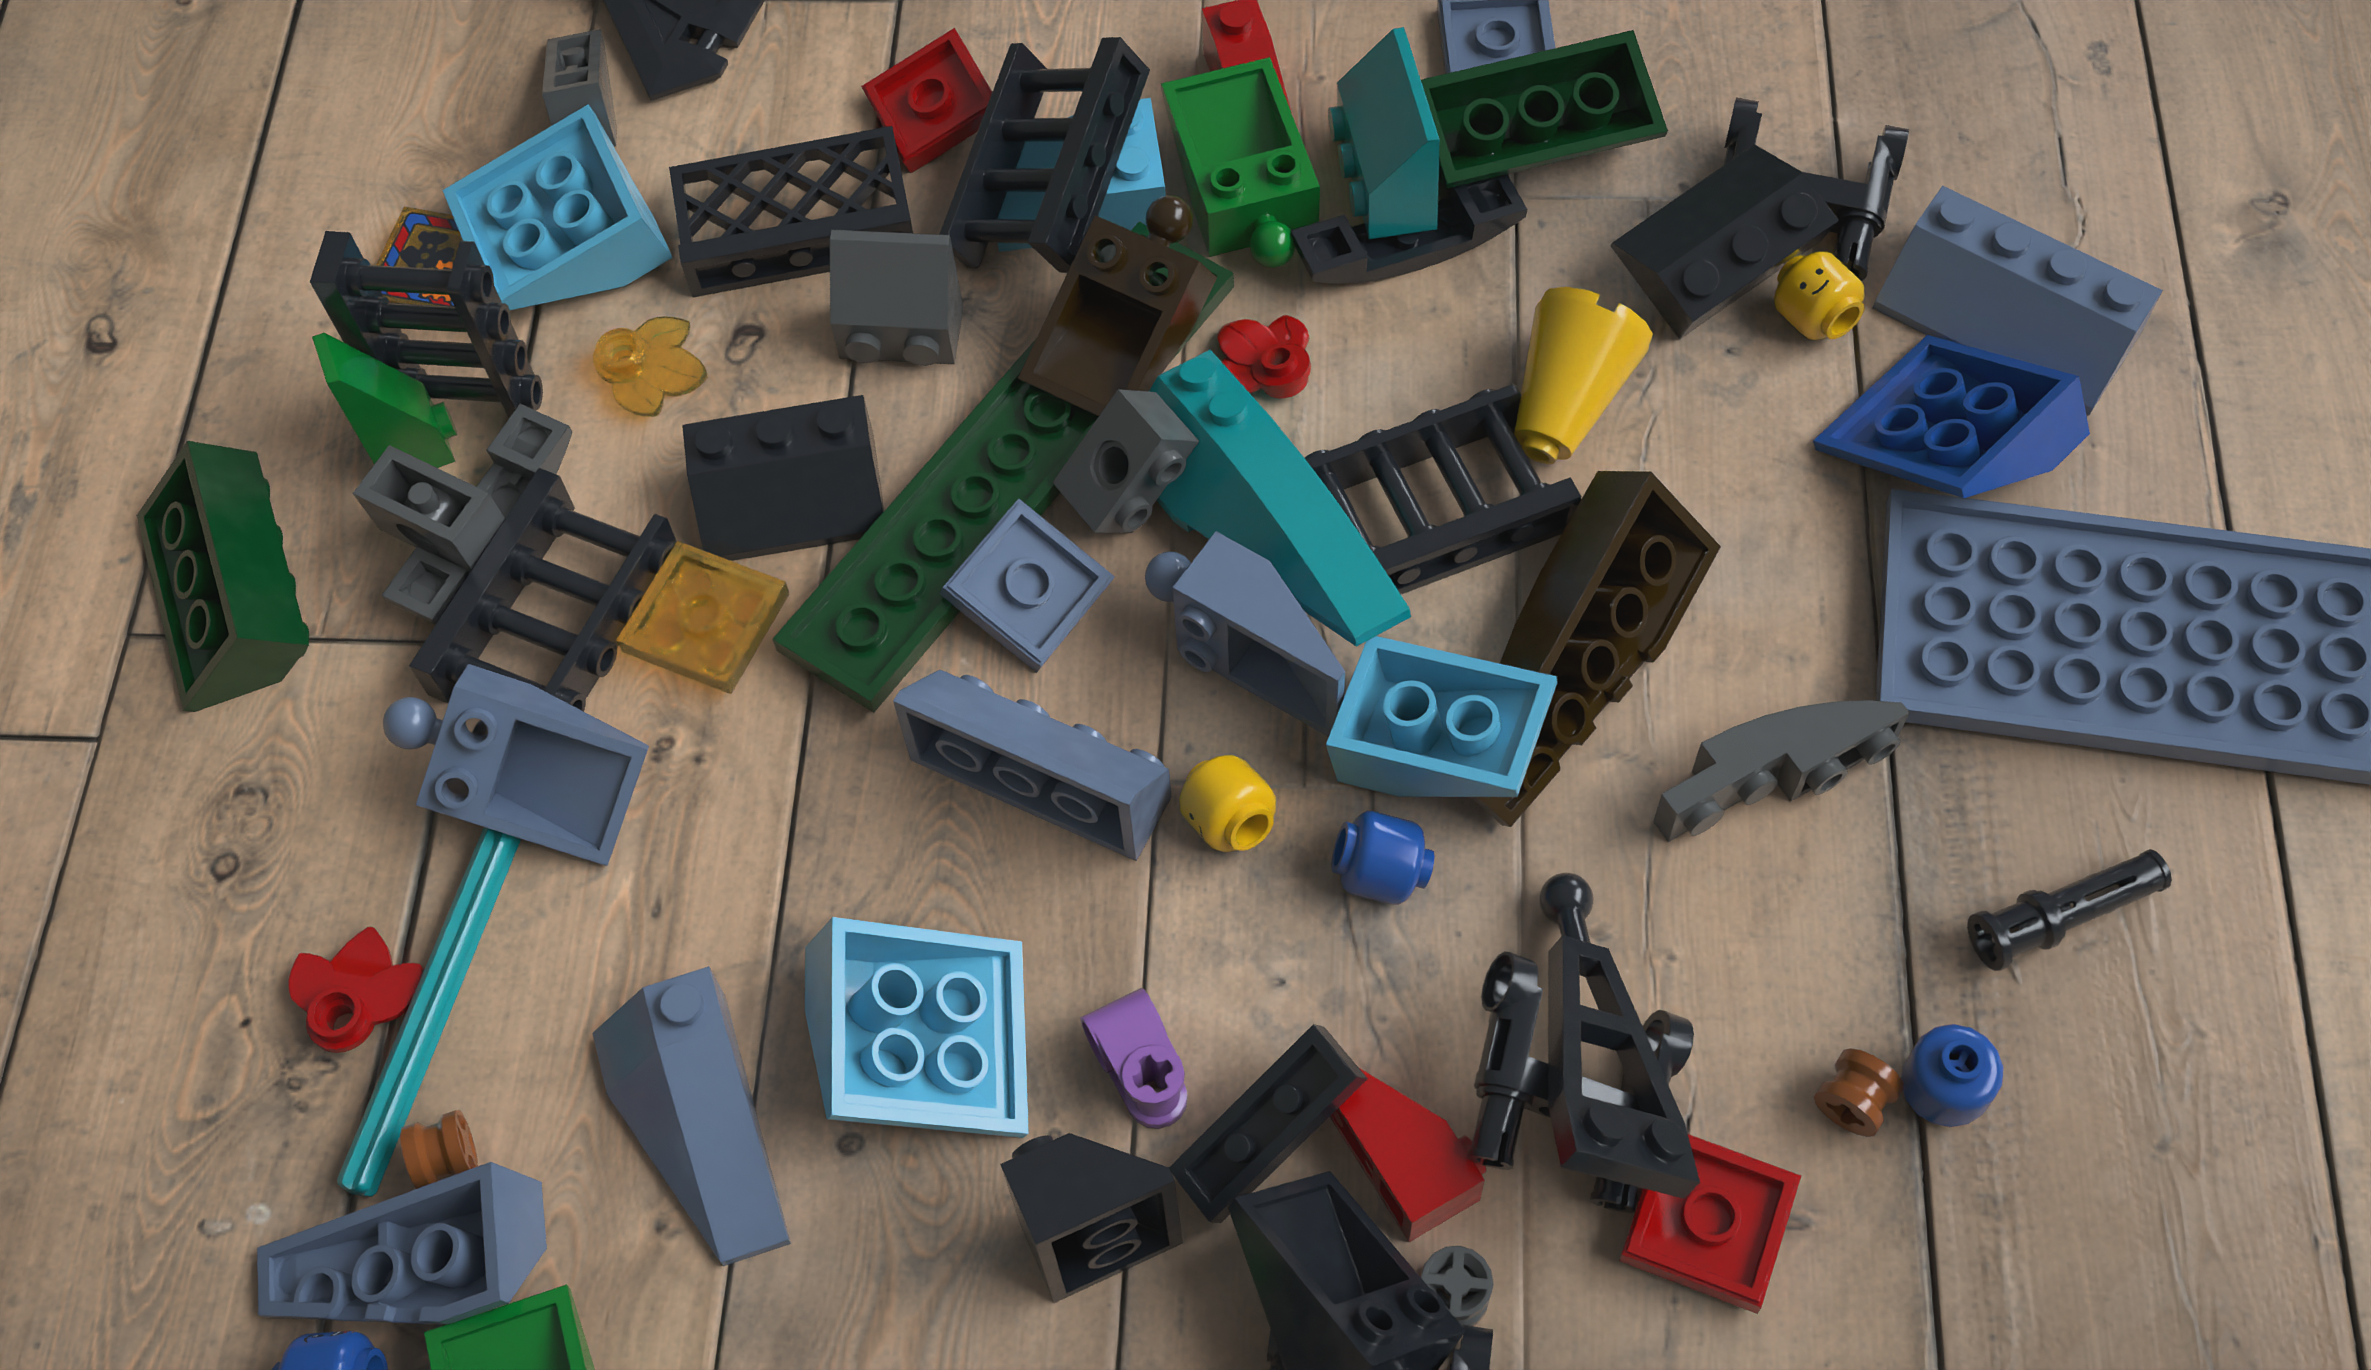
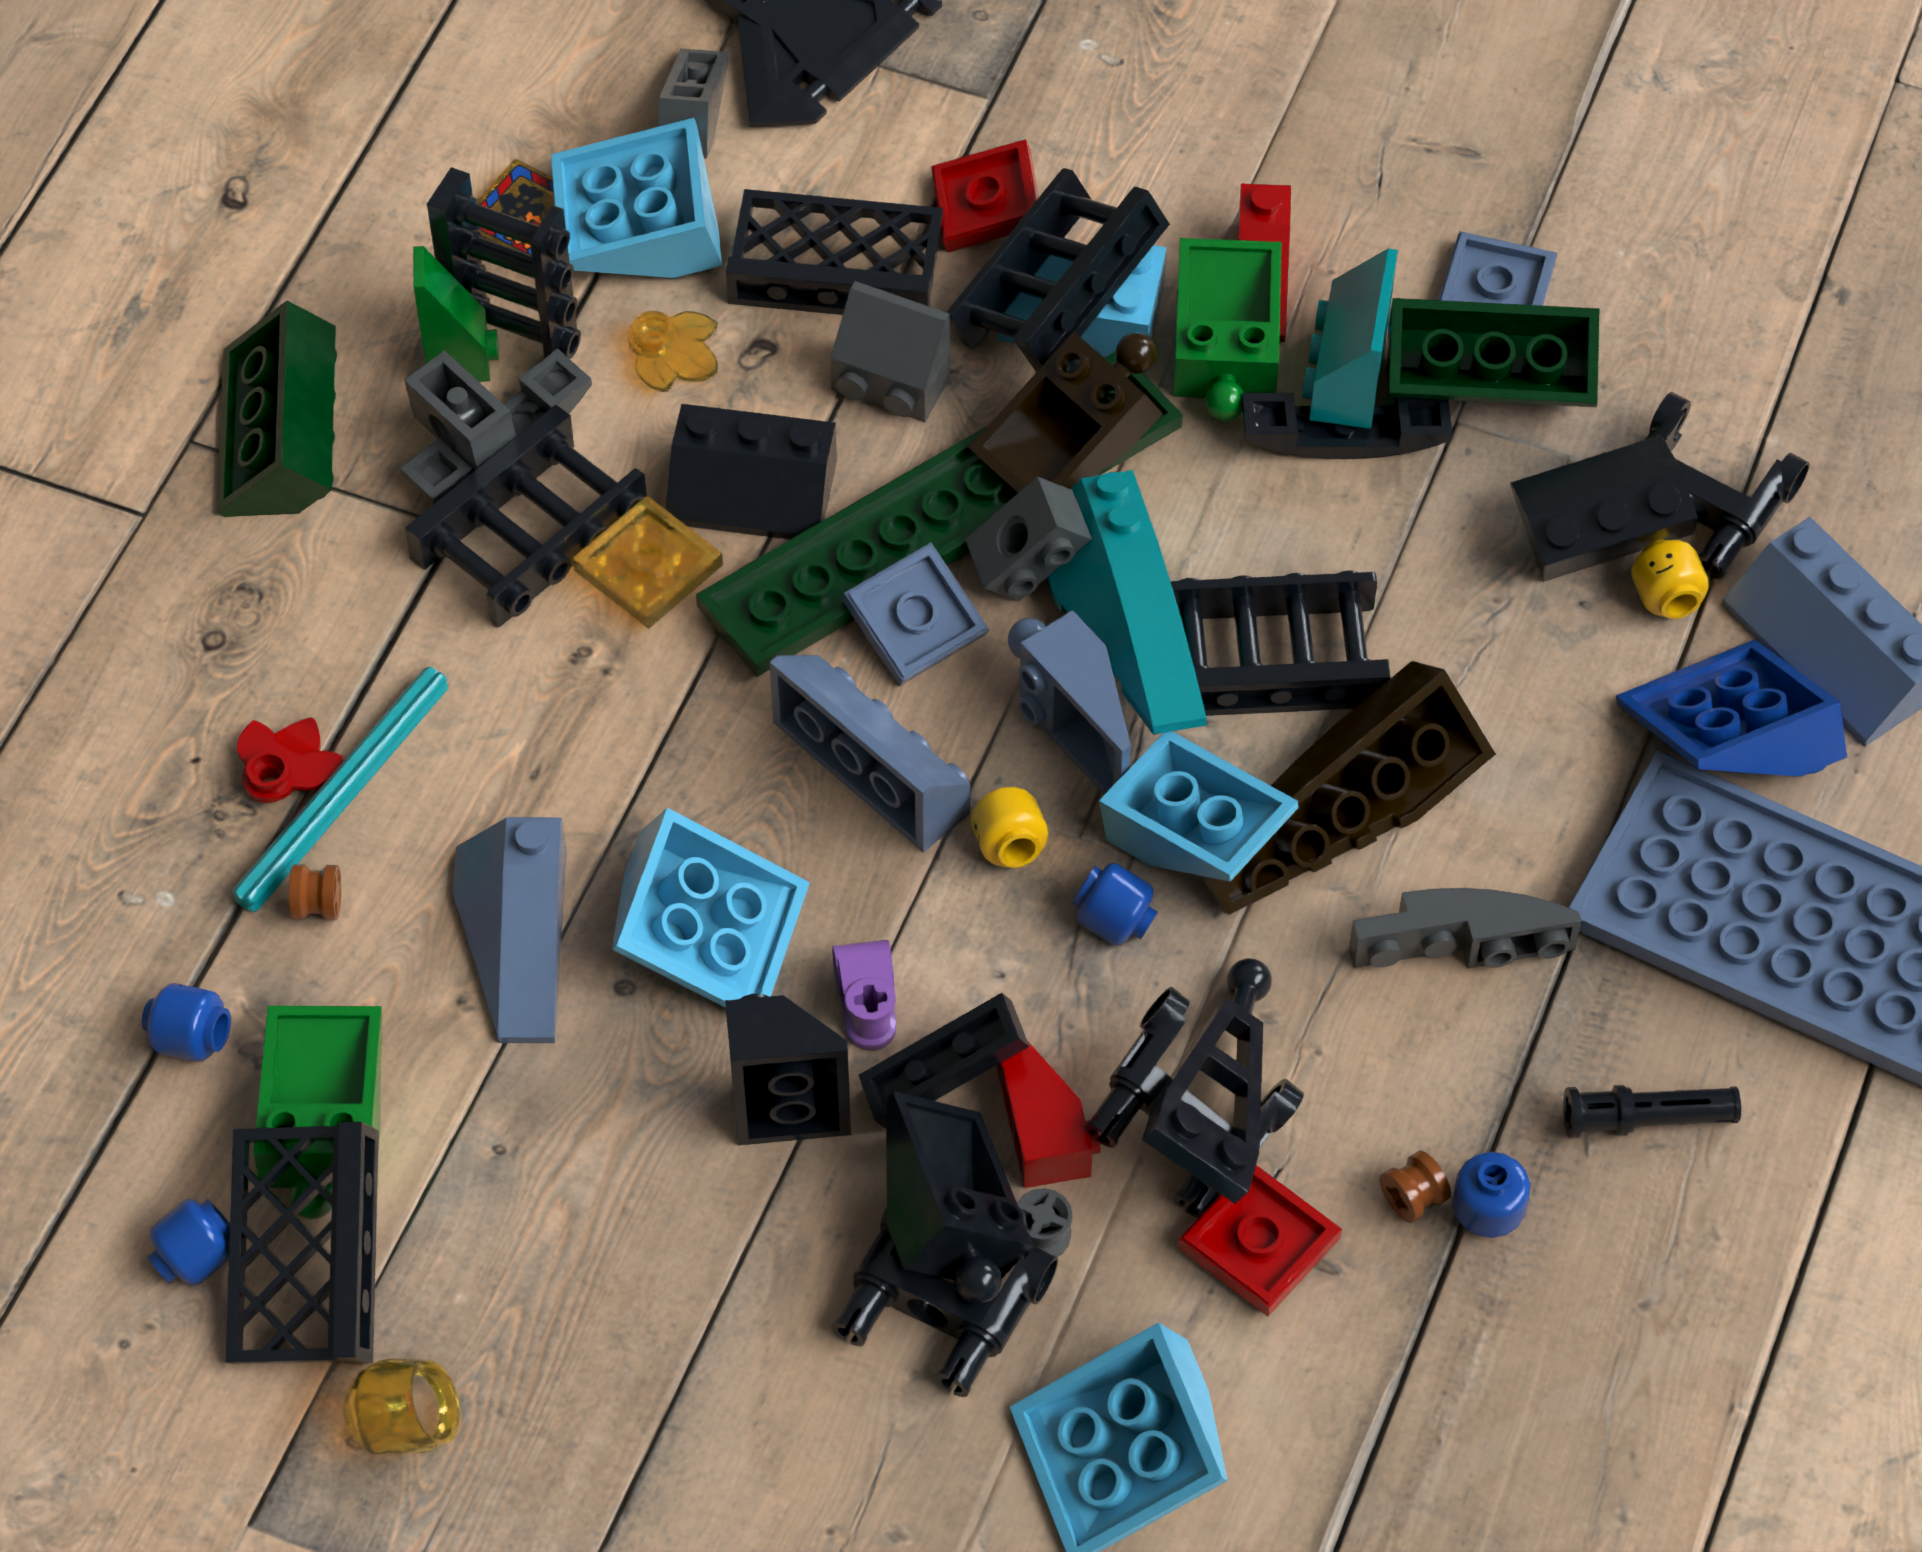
camera: 15 degrees right, 5 degrees down
sand blue wedge [257,1162,547,1325] -> none
sand blue slope [383,664,649,866] -> none
red plate [1217,315,1311,399] -> none
yellow cone [1514,287,1653,464] -> none

